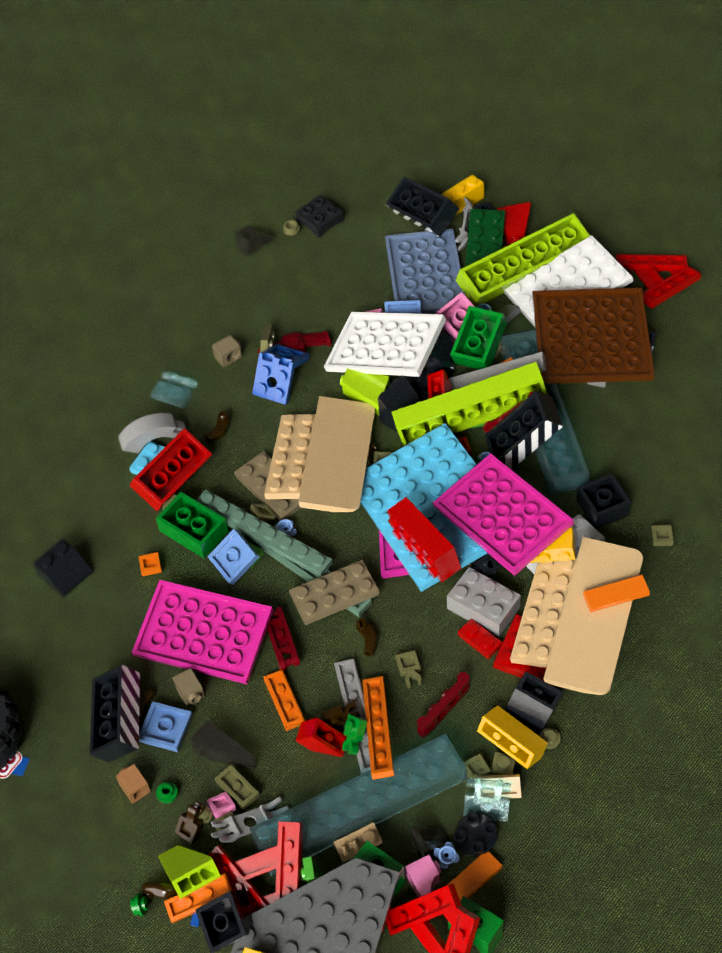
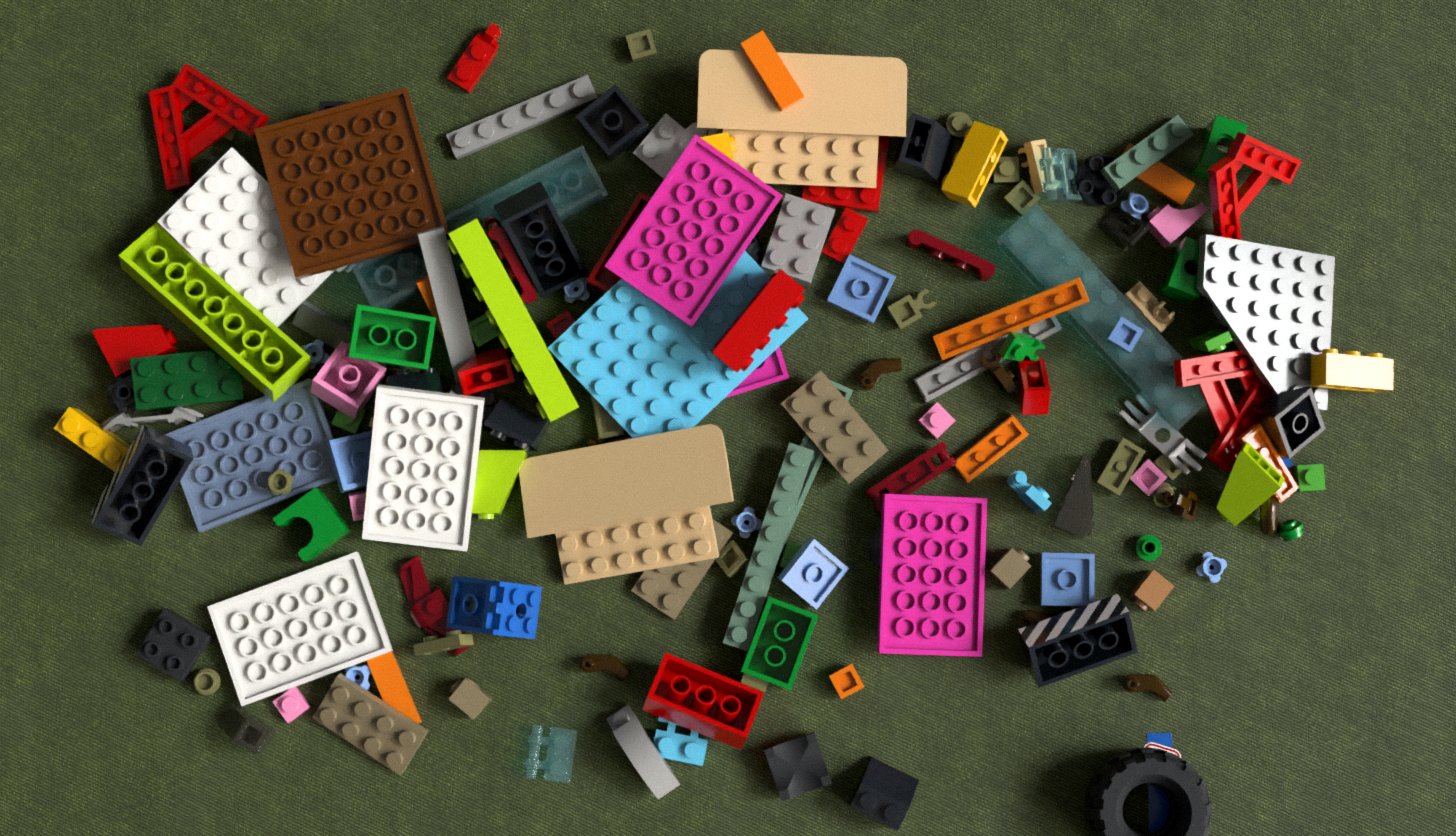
camera: 110 degrees left, 30 degrees up
none -> white plate [207,552,393,706]
none -> olive plate [267,469,294,495]
none -> green piece [272,487,352,562]
none -> bright pink plate [273,687,311,723]
none -> dark tan plate [313,673,429,776]
none -> light blue plate [345,665,371,690]
none -> orange tile [366,651,422,724]
none -> light grey plate [446,75,598,160]
none -> red hinge [447,23,502,94]
none -> black brick [764,731,832,801]
none -> medium blue plate [827,254,896,324]
none -> bright pink plate [918,402,956,439]
none -> medium azure plate [1007,471,1052,514]
none -> sand green plate [1100,115,1194,192]
none -> medium blue plate [1106,316,1144,354]
none -> dark brown arm [1122,674,1173,702]
none -> light blue plate [1196,552,1227,583]
none -> bright green plate [1294,464,1326,492]

